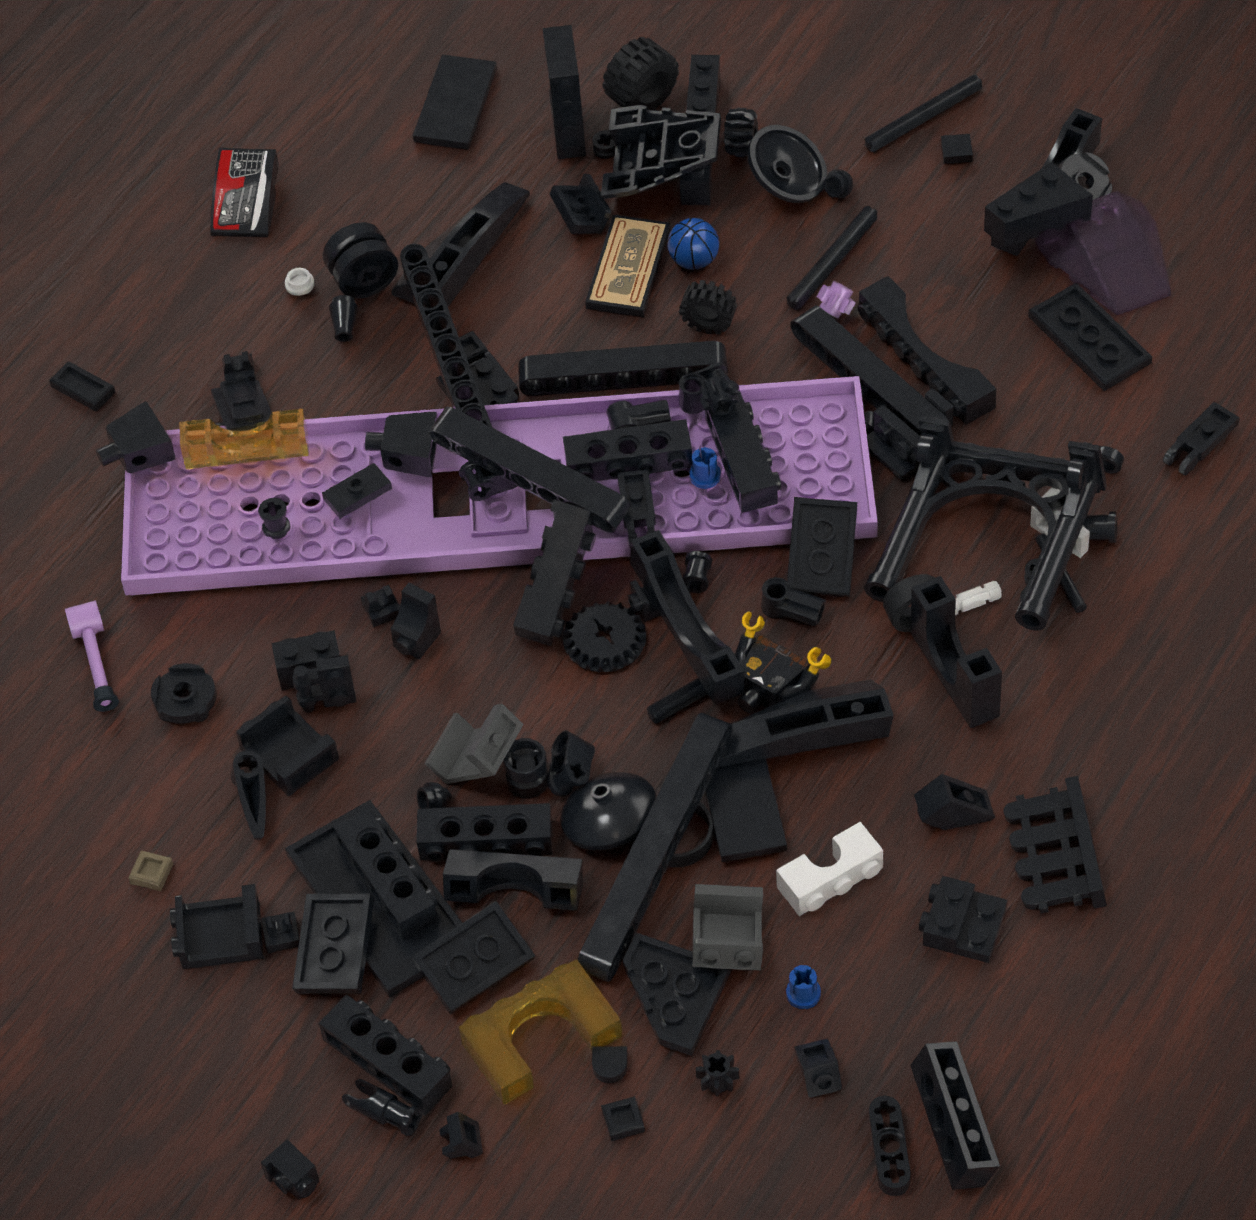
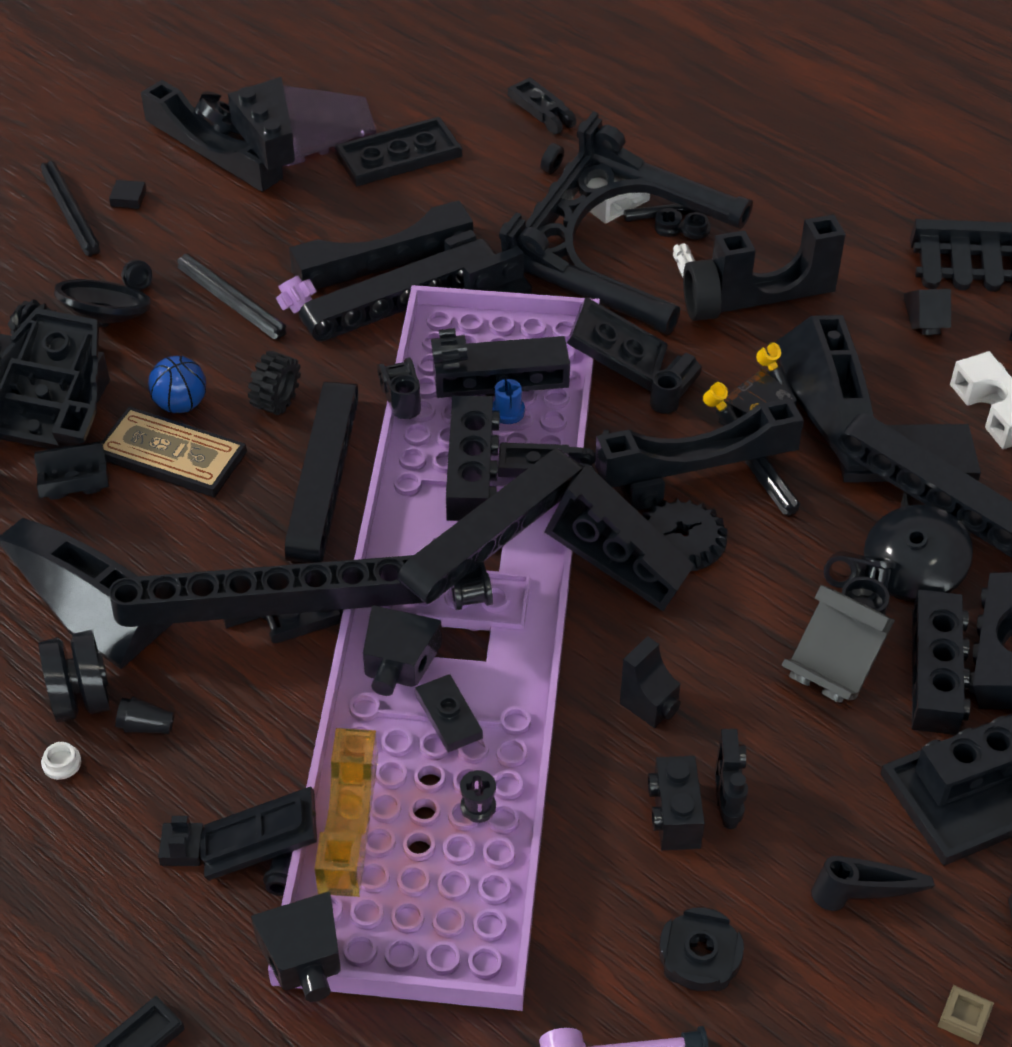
camera: 85 degrees left, 5 degrees down
black panel [236,695,339,797] -> none
black tile [361,585,400,628] -> none
black plate [417,782,452,809] -> none
black piece [606,400,671,430] -> none

